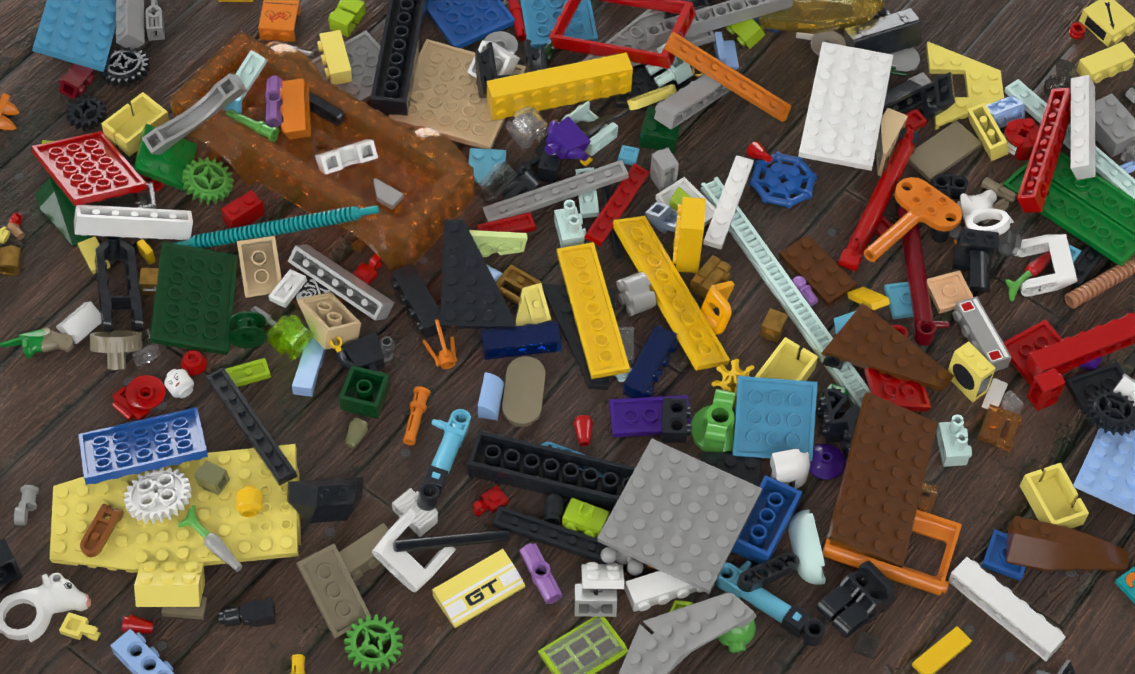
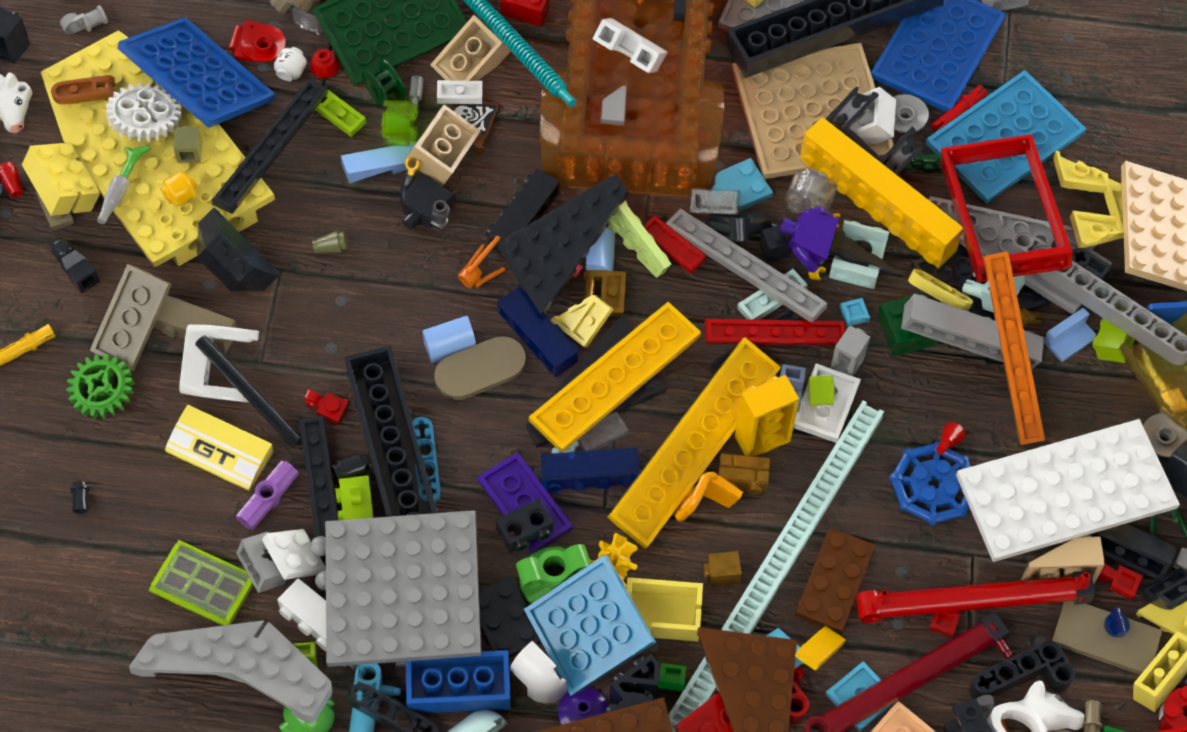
camera: 60 degrees right, 5 degrees up
light grey brick [288,244,395,321] -> none
dark green brick [339,365,390,419] -> none
red plate [352,253,383,285] -> none
white brick [392,488,438,537] -> none
orange pin [403,386,431,446] -> none
medium azure piece [417,409,471,511] -> none
light aqua brick [554,200,586,248] -> none
red cone [573,415,593,446] -> none
light grey brick [616,272,656,317] -> none
white plate [703,155,754,249] -> none
medium lavender axle [792,276,818,306] -> none
orange piece [864,177,962,262] -> none
none -> clear blue plate [1104,608,1130,637]

